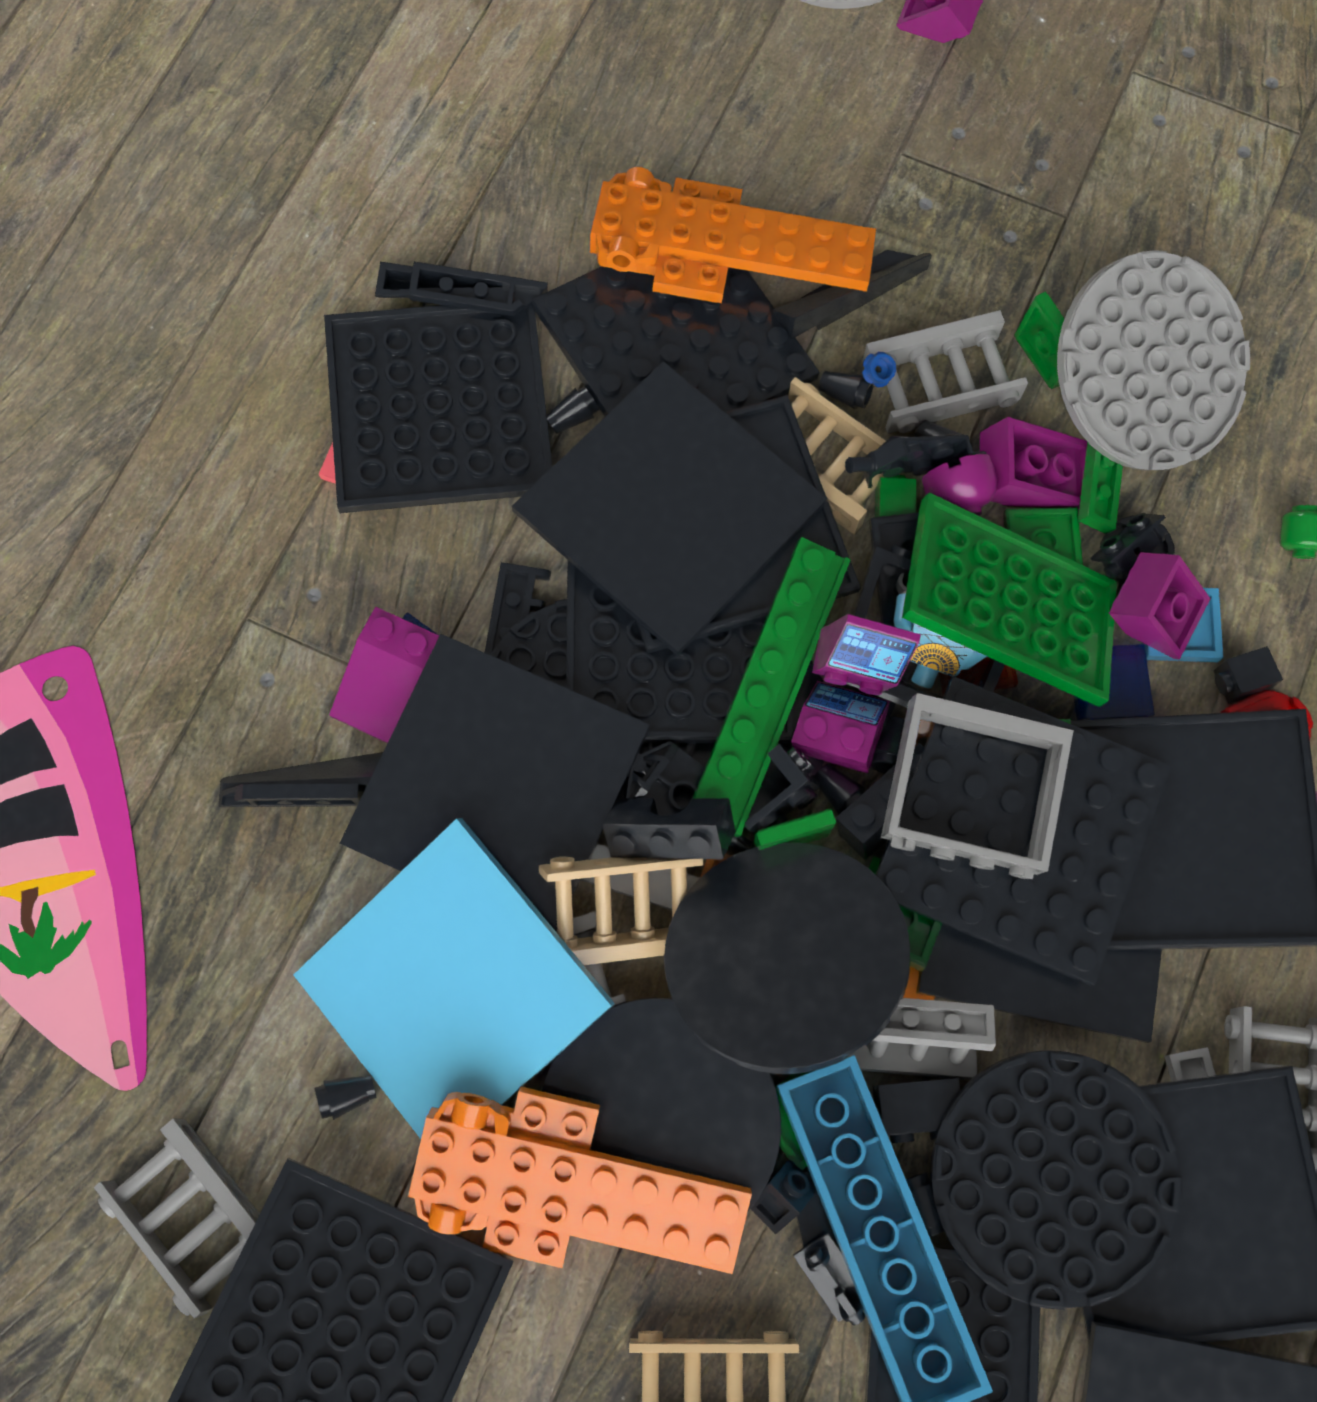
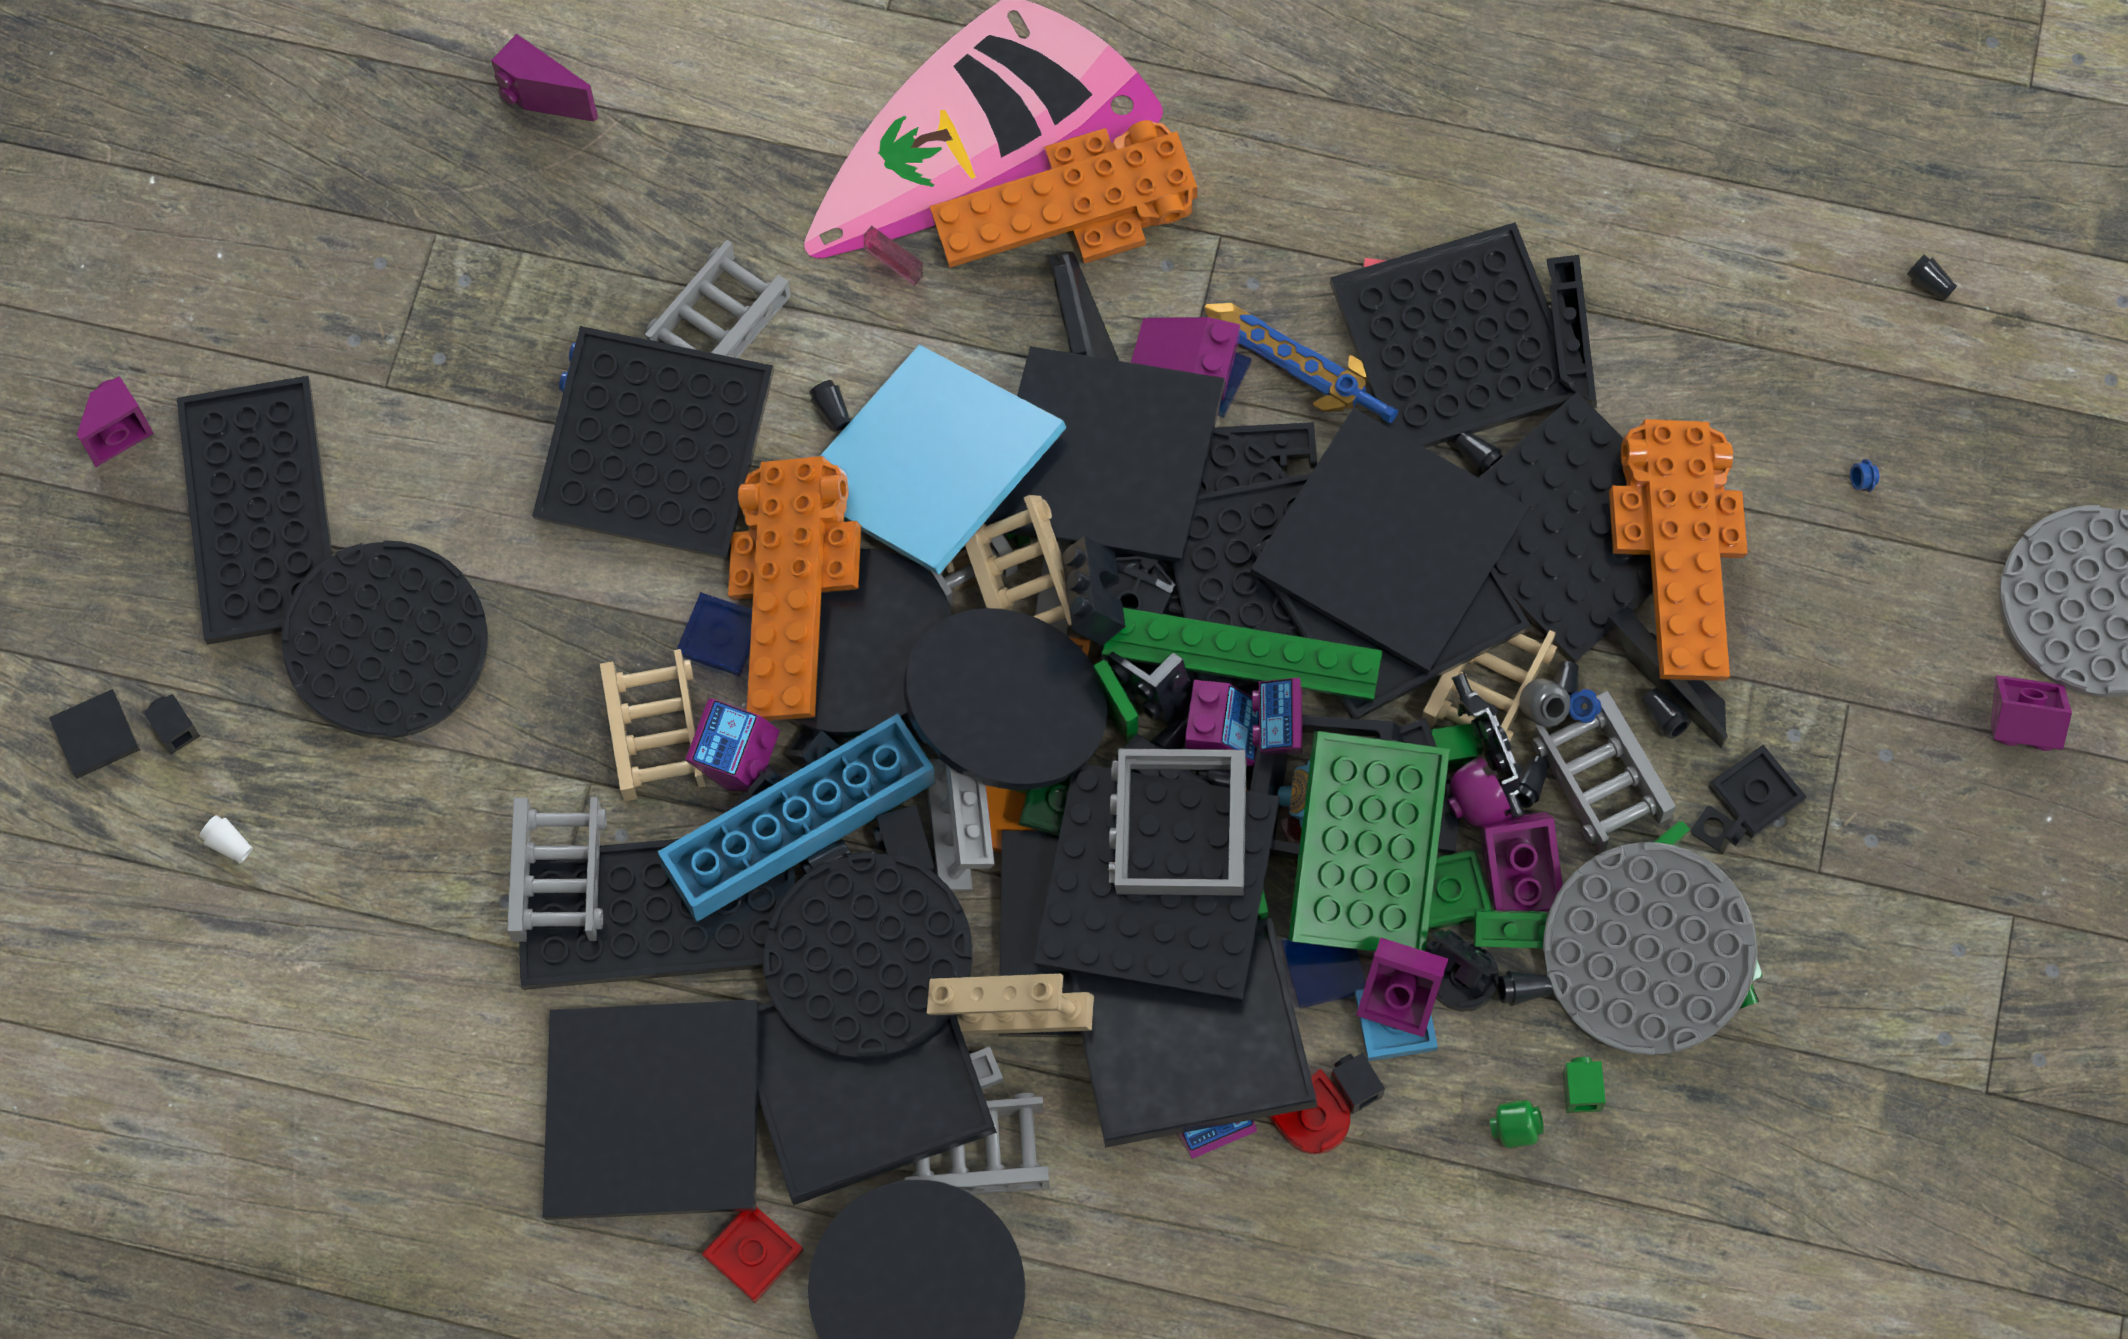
camera: 80 degrees right, 5 degrees down
none -> clear blue tile [676,592,752,676]
none -> slope [685,698,780,792]
none -> clear pink tile [863,226,923,286]
none -> tan fence [927,974,1094,1035]
none -> orange piece [930,120,1197,268]
none -> sword [1204,303,1398,423]
none -> black cone [1497,971,1552,1006]
none -> dark grey head [1519,678,1571,727]
none -> green brick [1562,1057,1606,1113]
none -> black cone [1642,688,1691,739]
none -> black bracket [1690,806,1748,854]
none -> black tile [1708,745,1807,839]
none -> blue plate [1850,459,1880,492]

